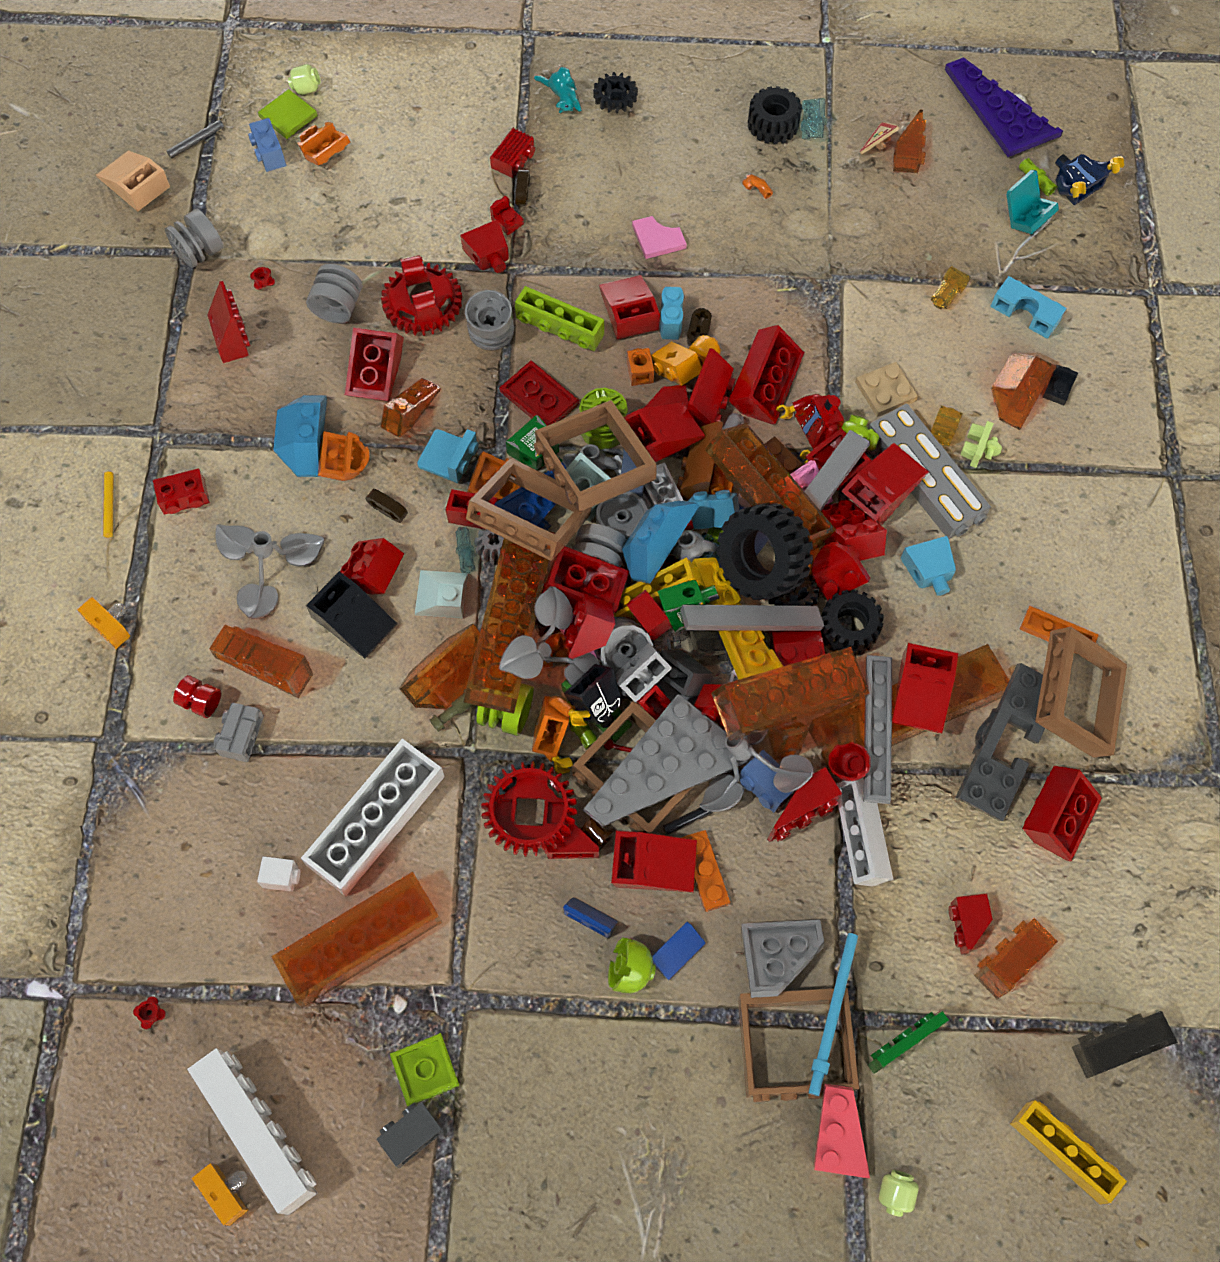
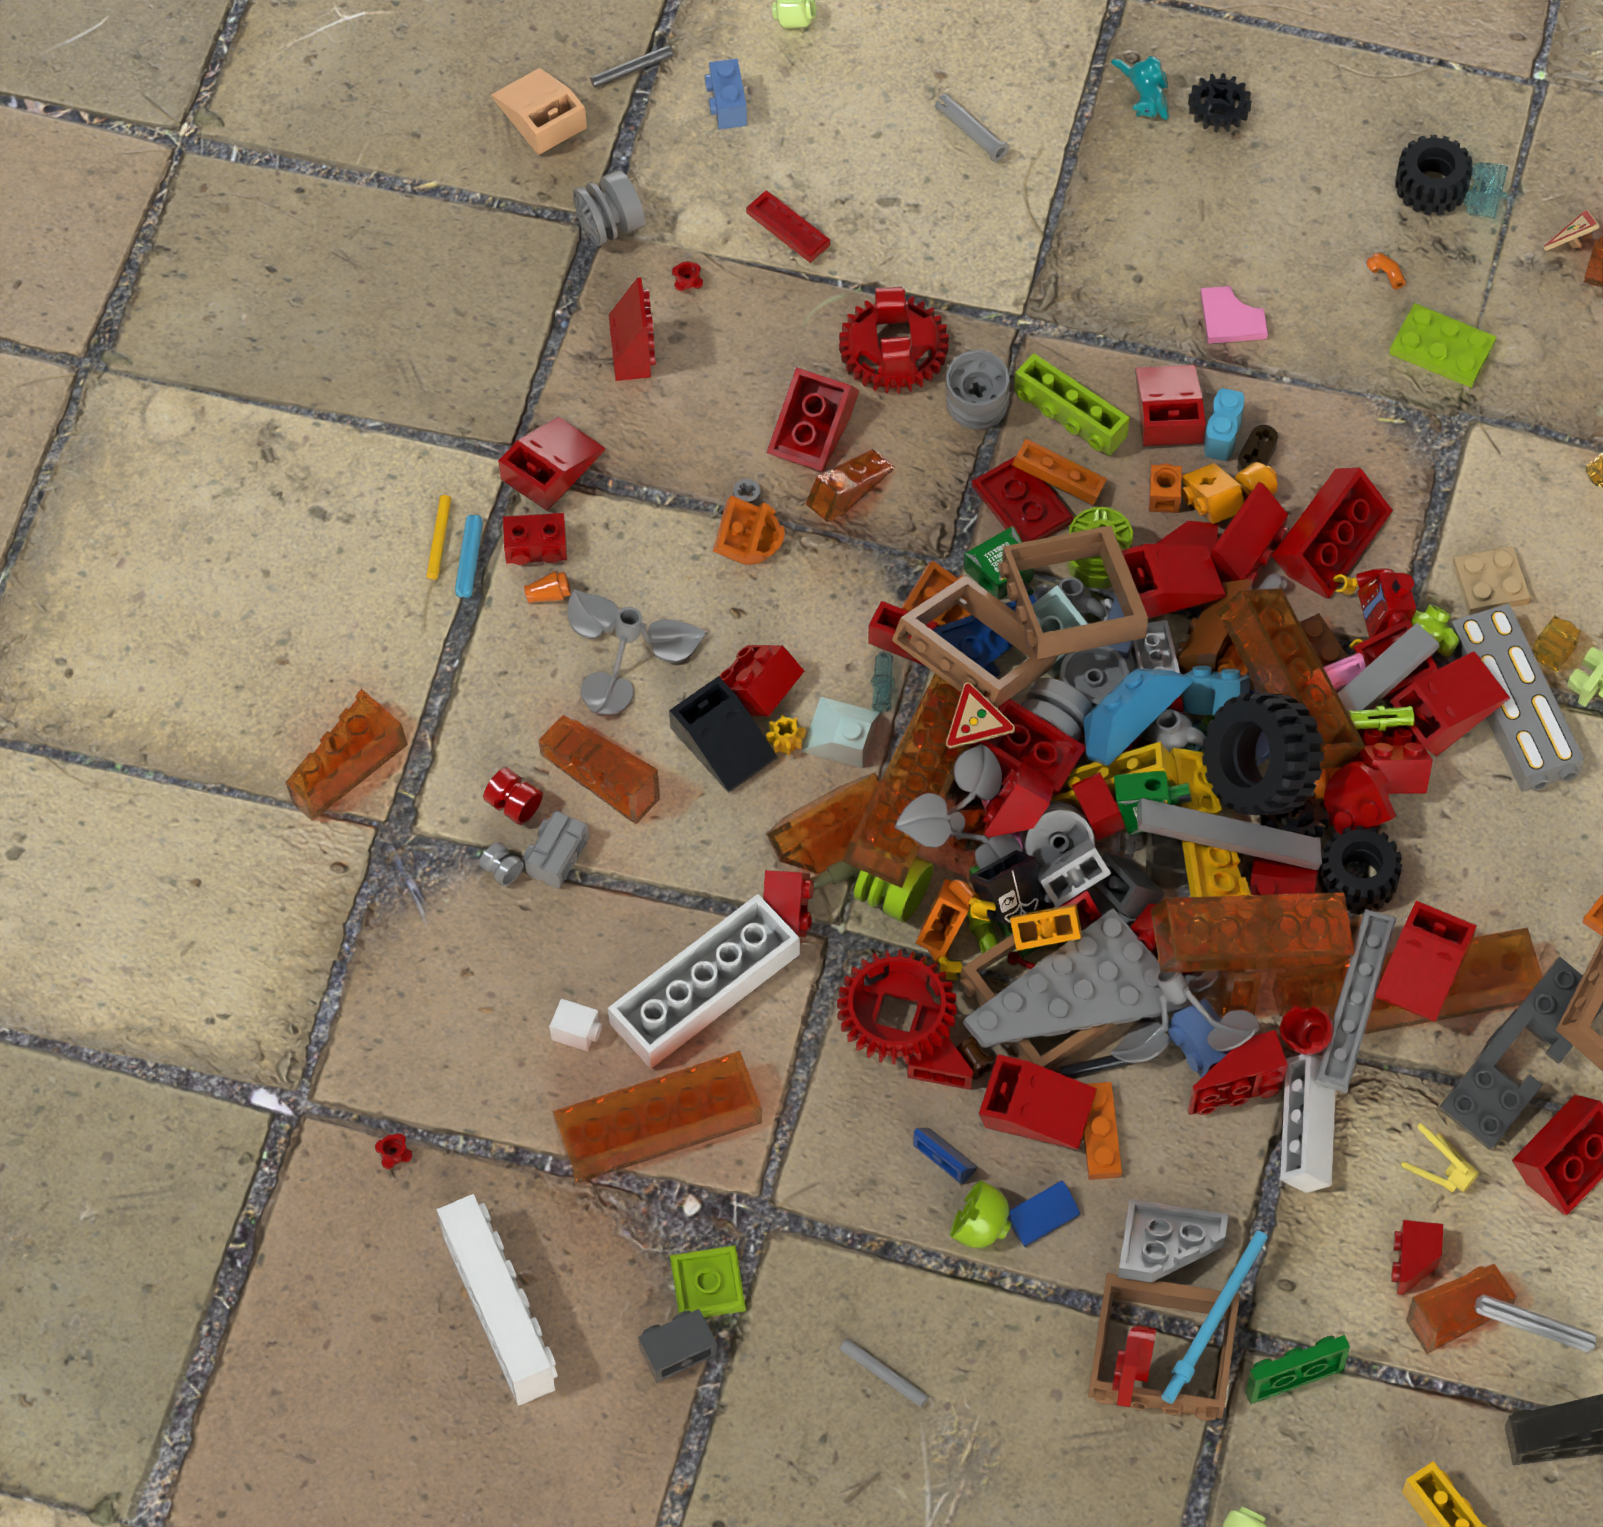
camera: 15 degrees right, 5 degrees down
light orange piece [77,597,131,649] -> none
light orange piece [191,1163,249,1226] -> none
lime tile [258,89,318,139] -> none
dark azure wedge [273,395,327,477] -> none
orange slope [297,122,350,166] -> none
light grey wheel [306,264,363,323] -> none
dark brown beam [365,489,408,523] -> none
medium azure bracket [417,429,479,483] -> none
red torso [460,219,509,273] -> none
light grey gear [474,529,515,565] -> none
red brick [490,127,535,178] -> none
red bracket [490,196,524,236] -> none
dark brown beam [515,169,530,206] -> none
coral wing [814,1083,870,1179] -> none
medium azure torso [901,536,956,596] -> none
none -> clear orange wedge [285,688,408,821]
none -> medium azure axle [455,515,483,598]
none -> light grey wheel [479,842,524,886]
none -> red slope [498,416,605,511]
none -> orange cone [524,571,571,603]
none -> light grey bush [733,479,760,506]
none -> red plate [746,190,831,263]
none -> red slope [763,870,814,938]
none -> yellow gear [766,715,805,756]
none -> light grey bar [840,1339,929,1407]
none -> light grey pin [935,94,1009,162]
none -> piece [946,682,1015,749]
none -> light orange brick [1010,904,1082,951]
none -> orange plate [1012,439,1107,506]
none -> red slope [1112,1325,1156,1407]
none -> lime pin [1347,706,1414,731]
none -> lime plate [1389,303,1497,388]
none -> light yellow plant [1401,1123,1480,1193]
none -> light grey axle [1475,1295,1596,1352]

